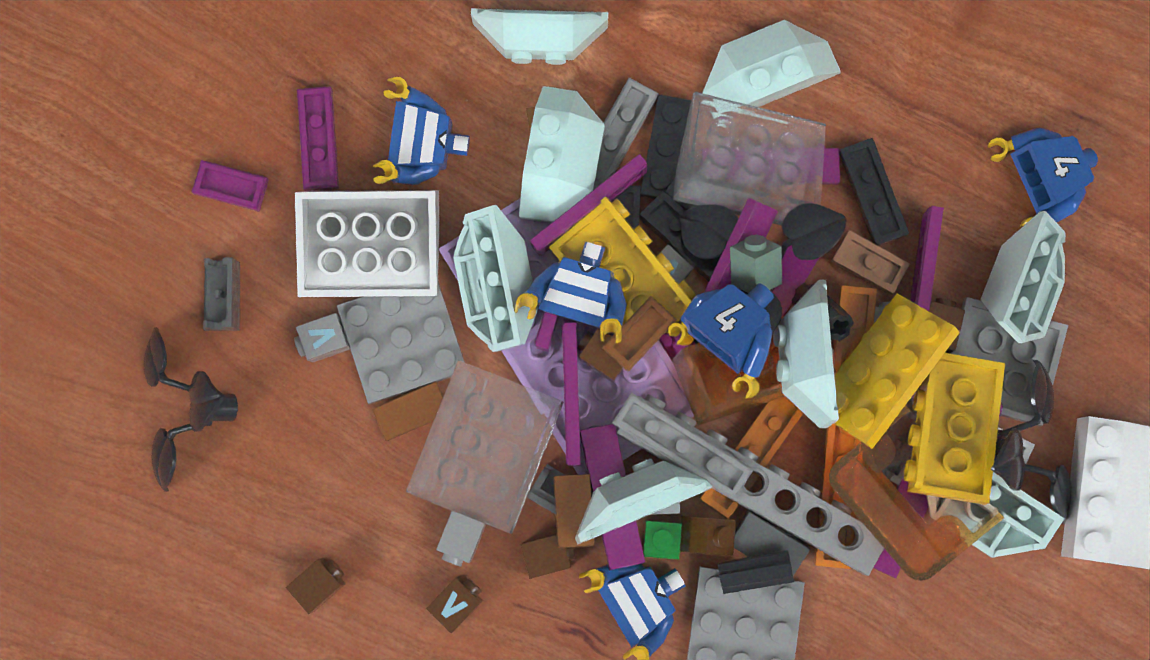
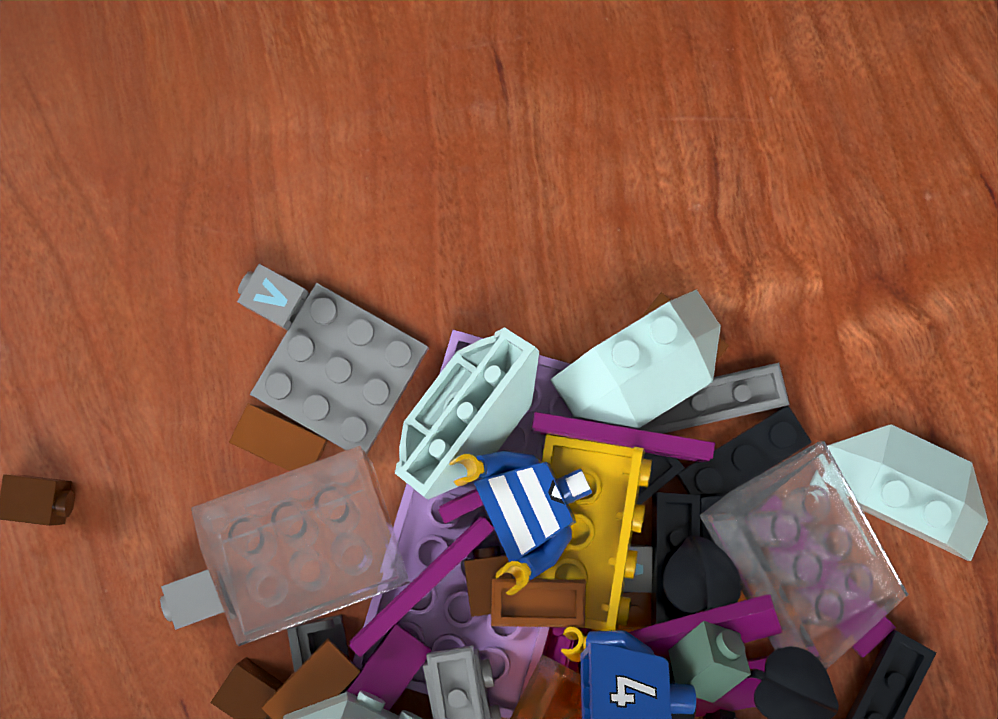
camera: 45 degrees right, 0 degrees up
black plant [144,327,238,492] -> none
magenta tile [192,160,269,212] -> none
dark grey hinge [203,257,240,331] -> none
white slope [295,190,439,297] -> none
magenta tile [297,86,339,191] -> none
torso [373,77,470,185] -> none
reddish brown brick [426,576,483,633] -> none
light aqua wedge [471,8,608,65] -> none

